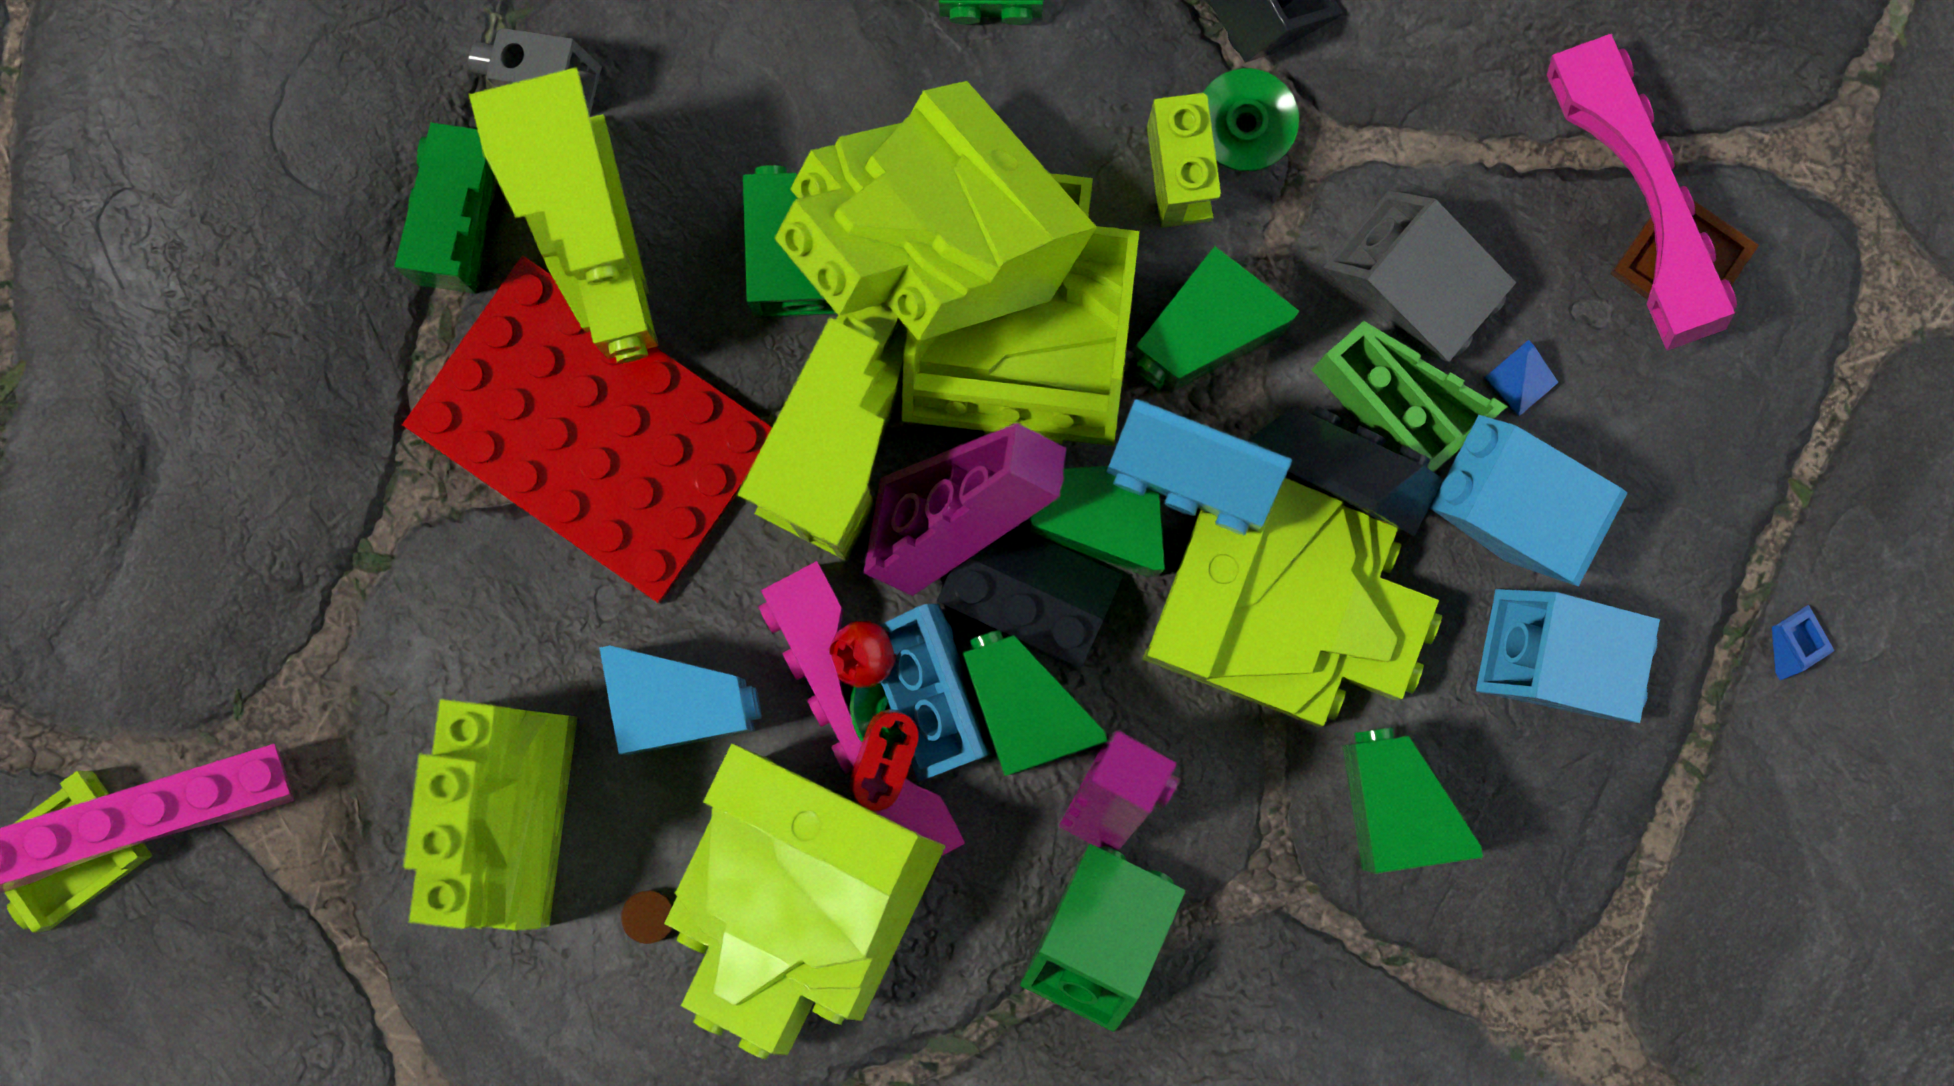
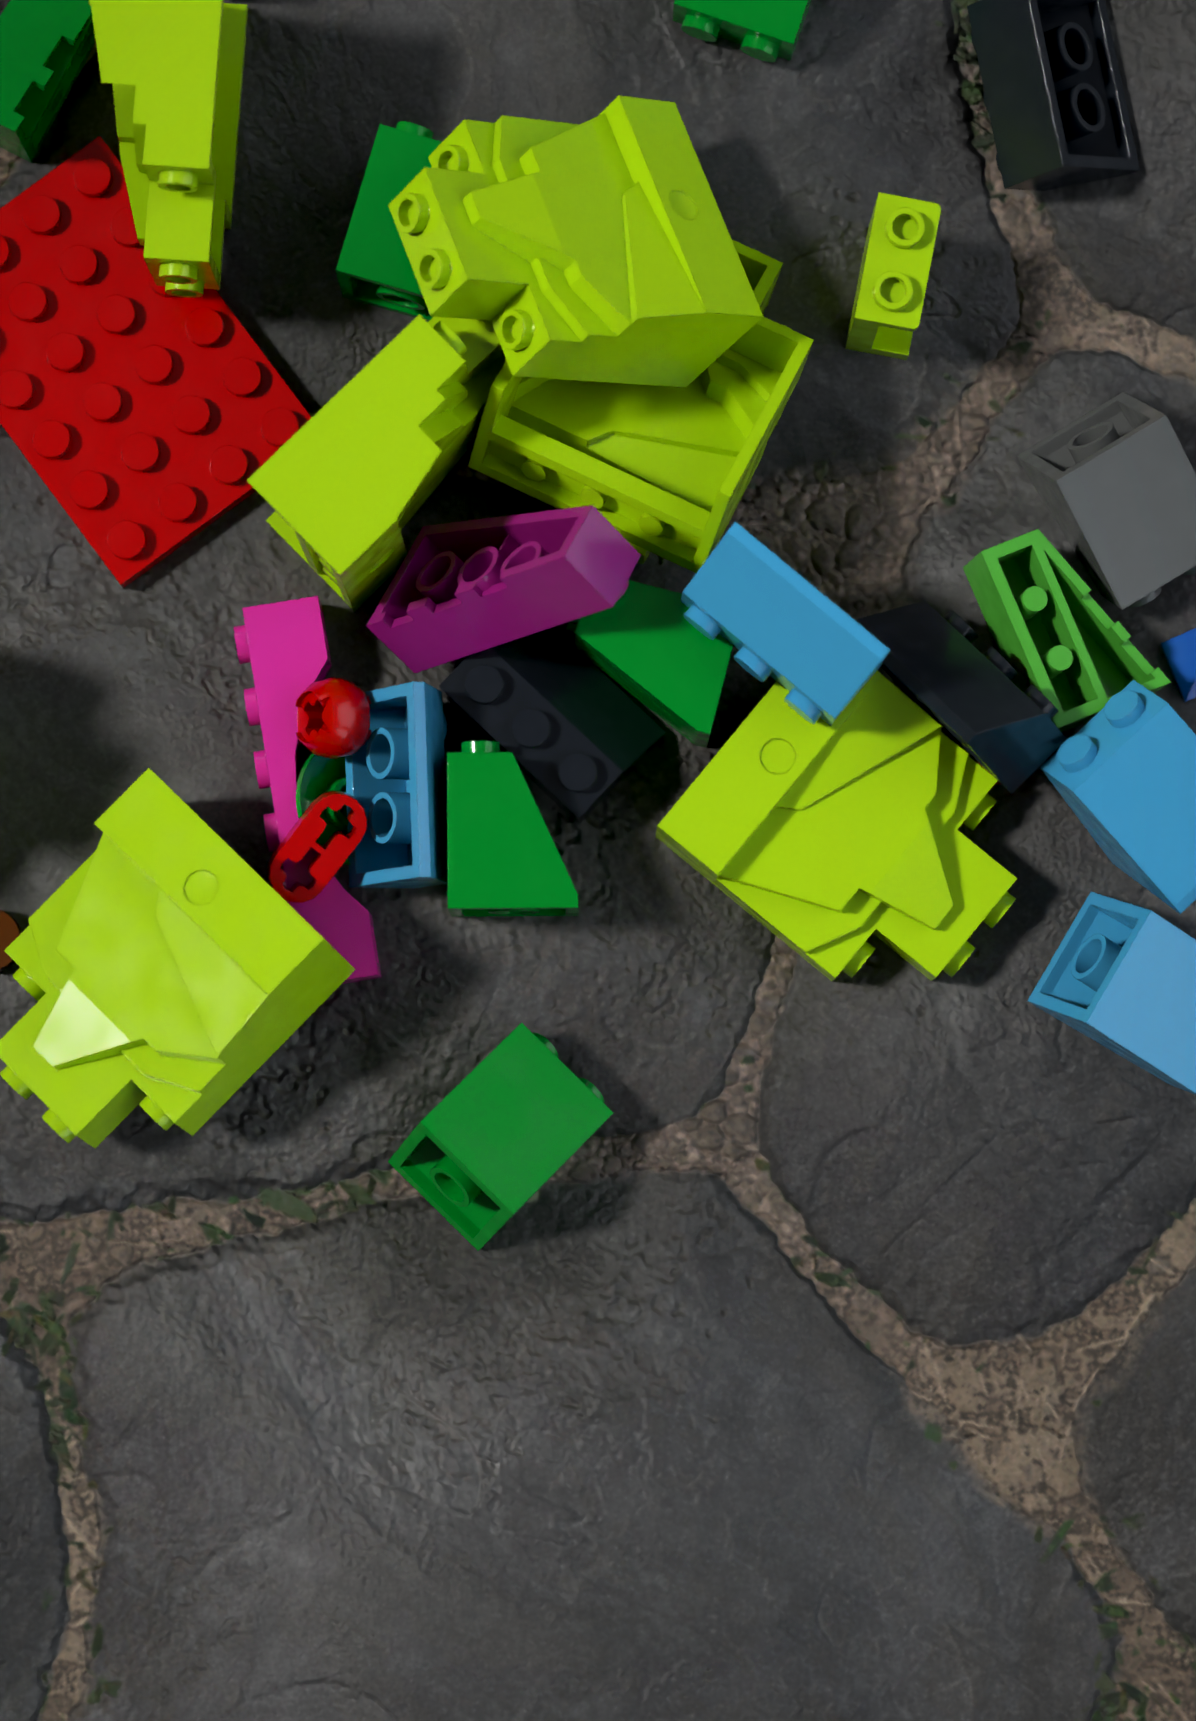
camera: 15 degrees right, 0 degrees up
dark azure slope [600,646,762,755] -> none
magenta wedge [1059,731,1180,851] -> none
green slope [1131,246,1299,393] -> none
green dish [1203,68,1299,172] -> none
green slope [1342,727,1483,873] -> none

